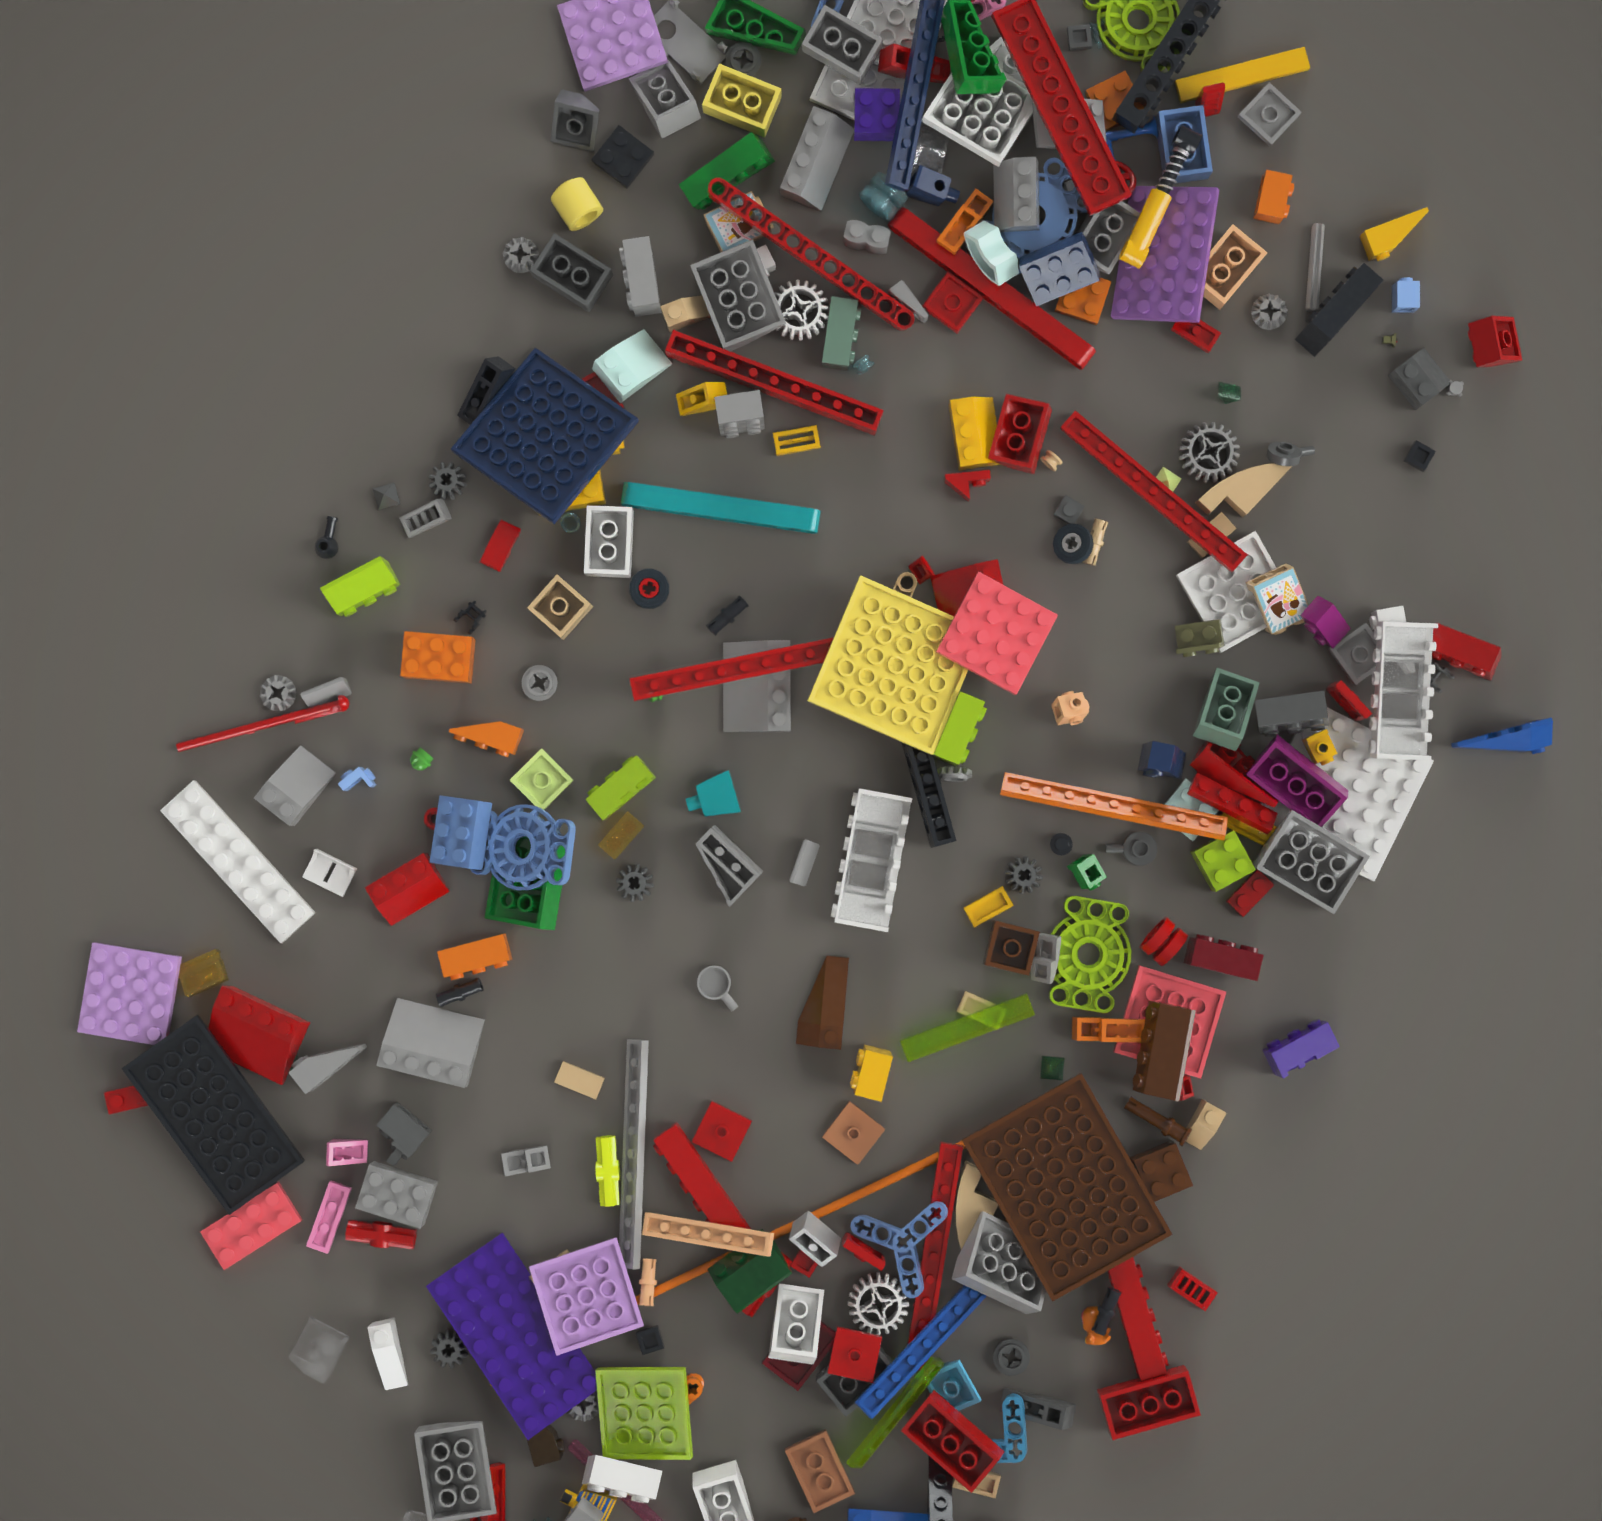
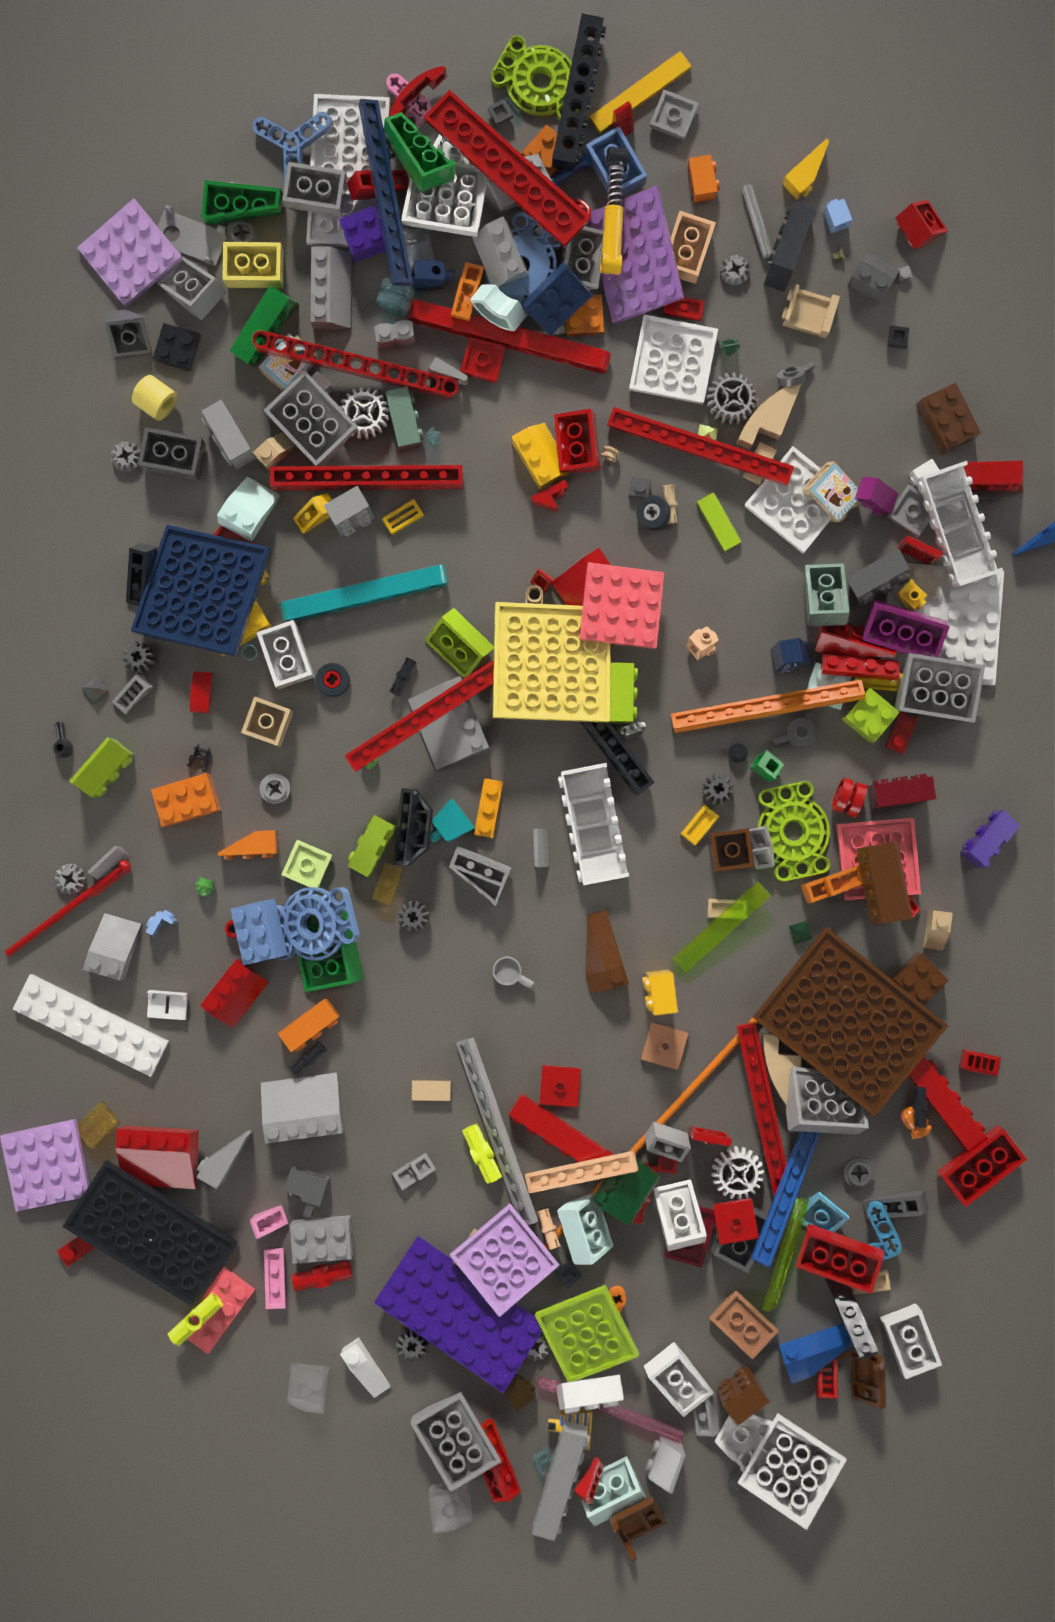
camera: 25 degrees left, 0 degrees up
medium blue piece [850,1201,948,1298] -> none
reddish brown pin [1124,1096,1192,1147] -> none
olive bracket [1175,619,1225,657] -> none
none -> neon yellow piece [168,1293,223,1347]
none -> black wedge [393,788,433,866]
none -> lime slope [425,608,494,679]
none -> light orange plate [474,778,503,838]
none -> light aqua slope [557,1193,613,1265]
none -> white plate [629,315,718,405]
none -> lime tile [697,492,741,552]
none -> tan panel [781,284,840,339]
none -> reddish brown brick [916,382,981,455]

